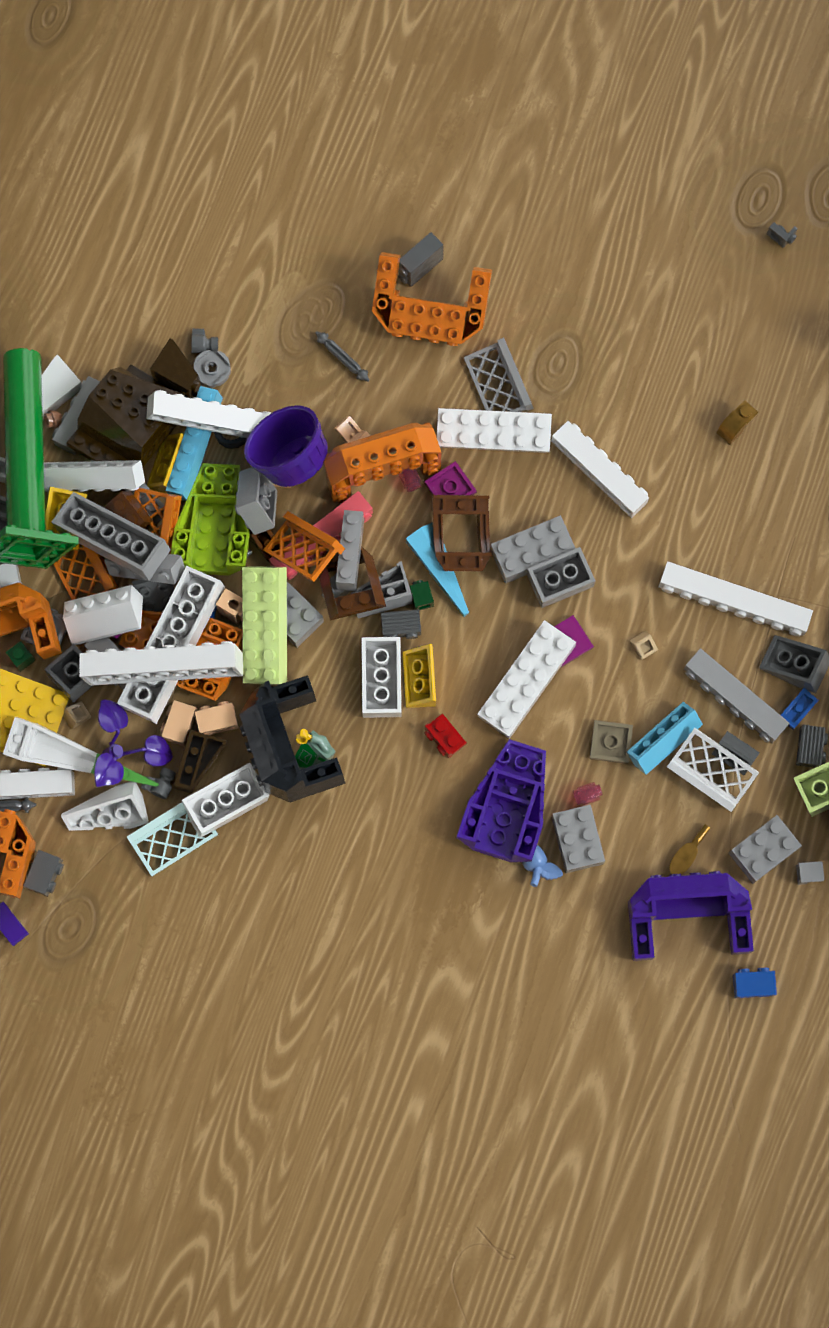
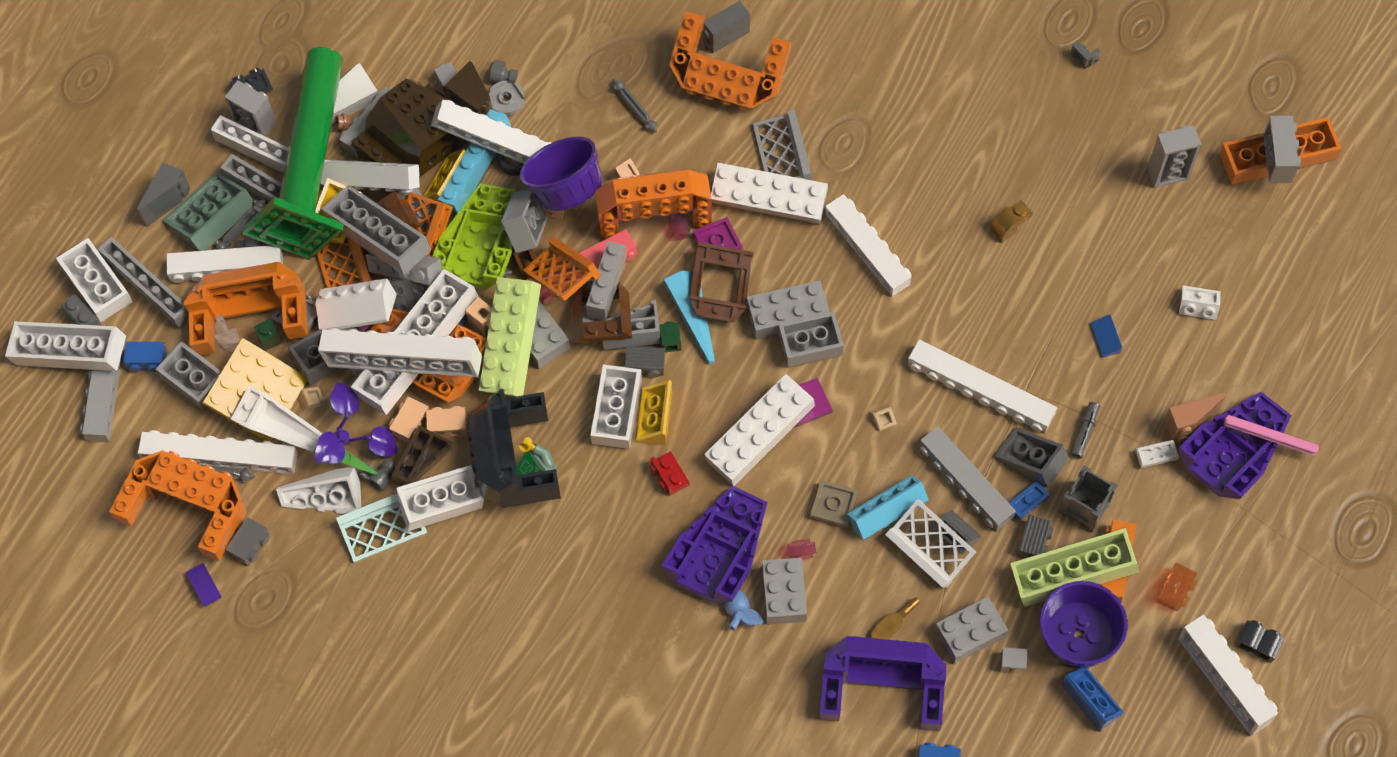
camera: 10 degrees right, 10 degrees down
none -> light grey brick [434,62,457,95]

